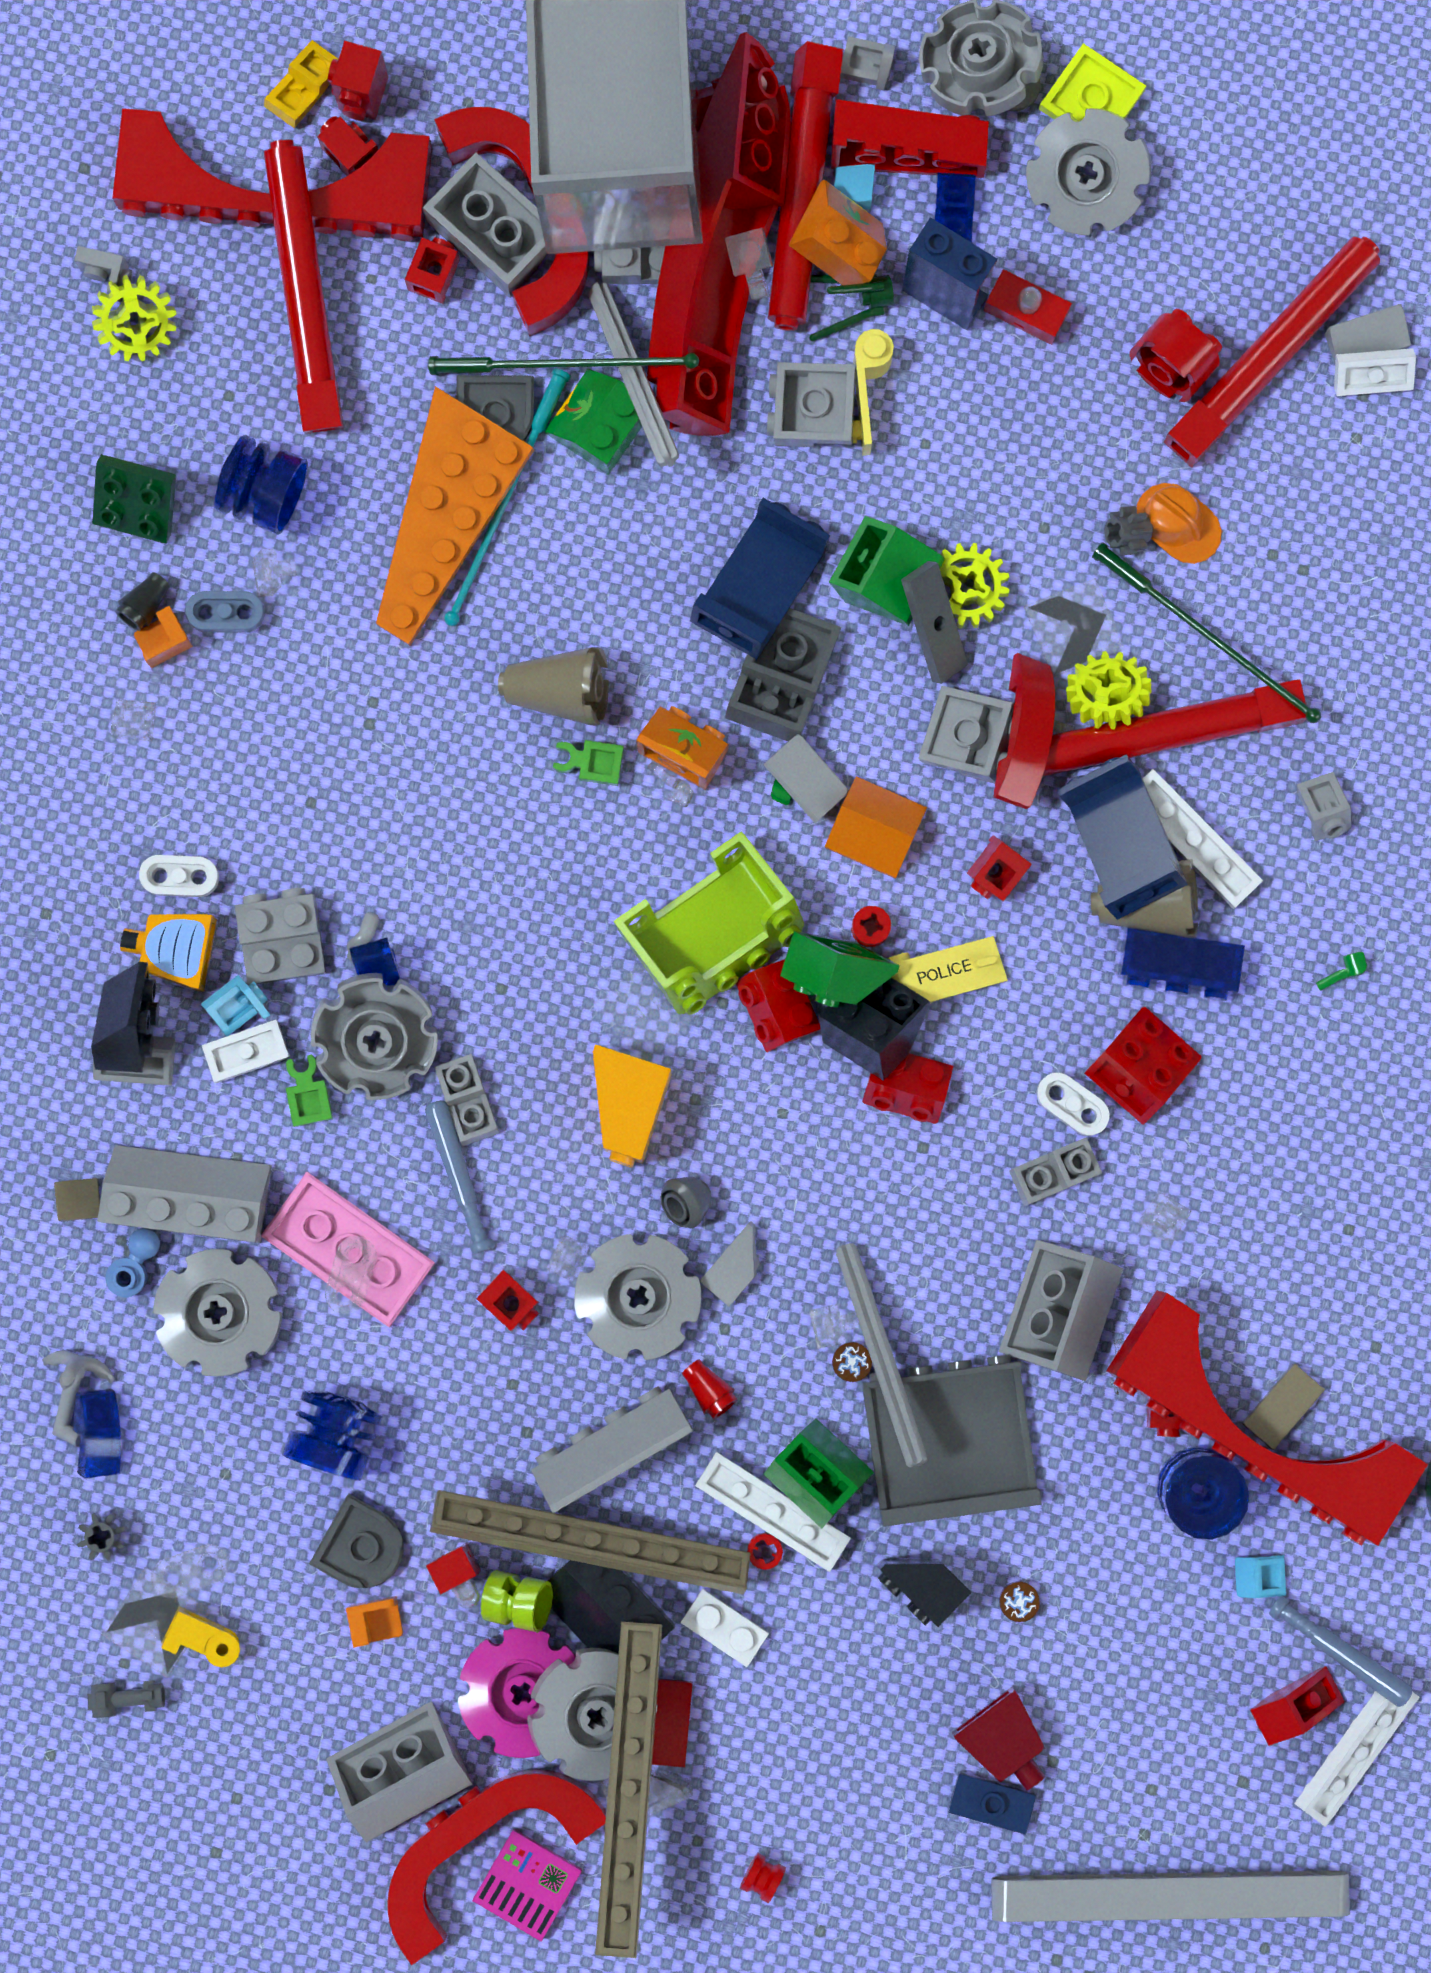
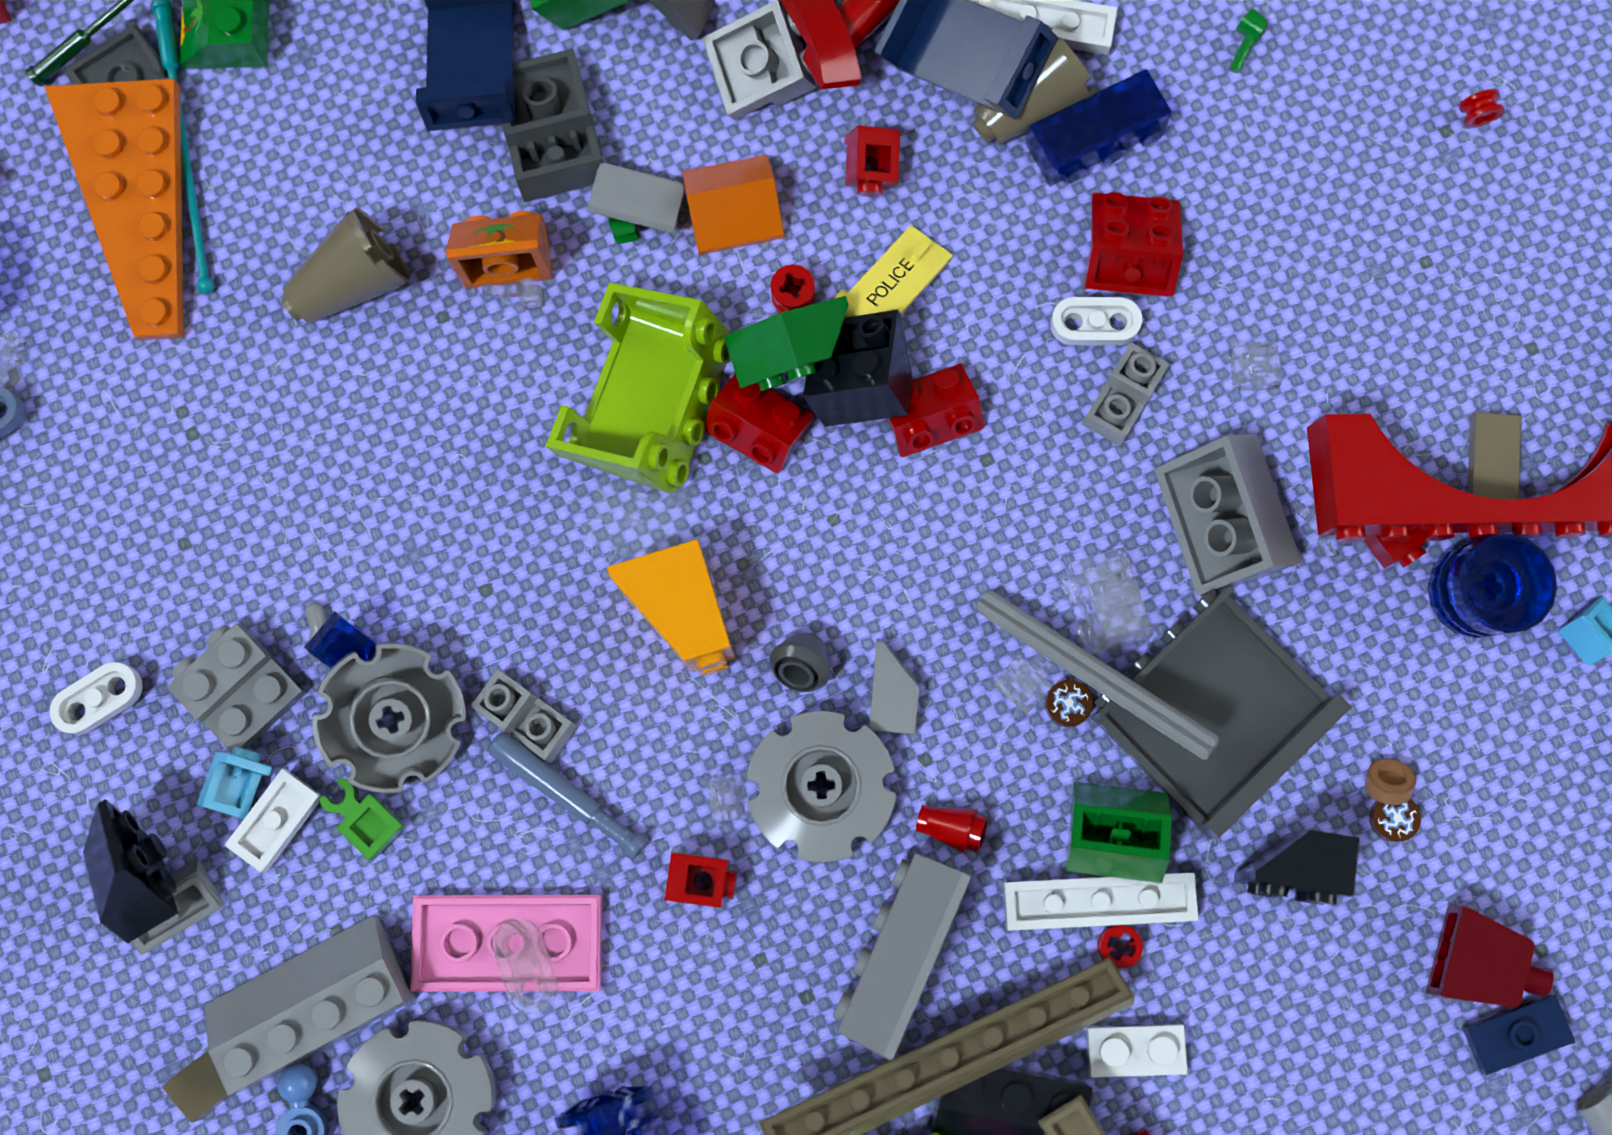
camera: 30 degrees left, 5 degrees down
torso [120,914,217,992] -> none
bright green plate [553,740,624,786] -> none
none -> clear brick [1062,546,1154,657]
none -> medium nougat tile [1365,759,1416,805]

